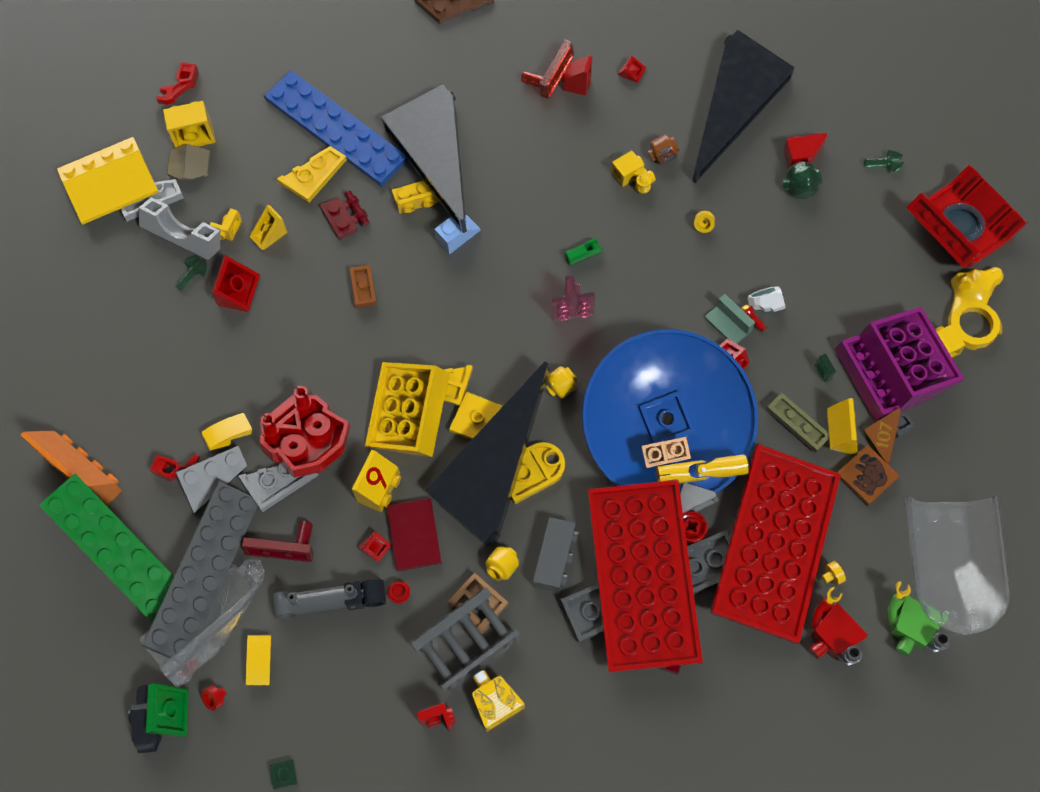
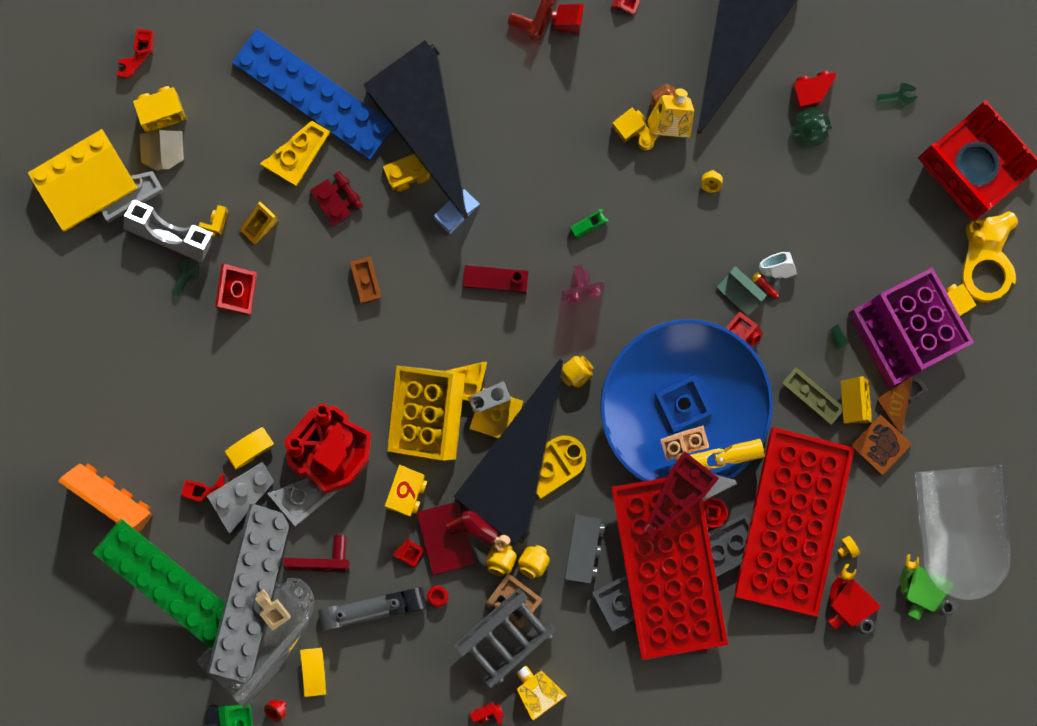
camera: 10 degrees left, 15 degrees up
none -> tan plate [255,589,291,631]
none -> red slope [311,422,346,475]
none -> dark red arm [446,511,510,551]
none -> dark red piece [463,265,529,293]
none -> light grey leg [467,381,511,413]
none -> yellow head [485,542,517,576]
none -> dark red plate [641,451,719,539]
none -> yellow torso [647,89,694,138]

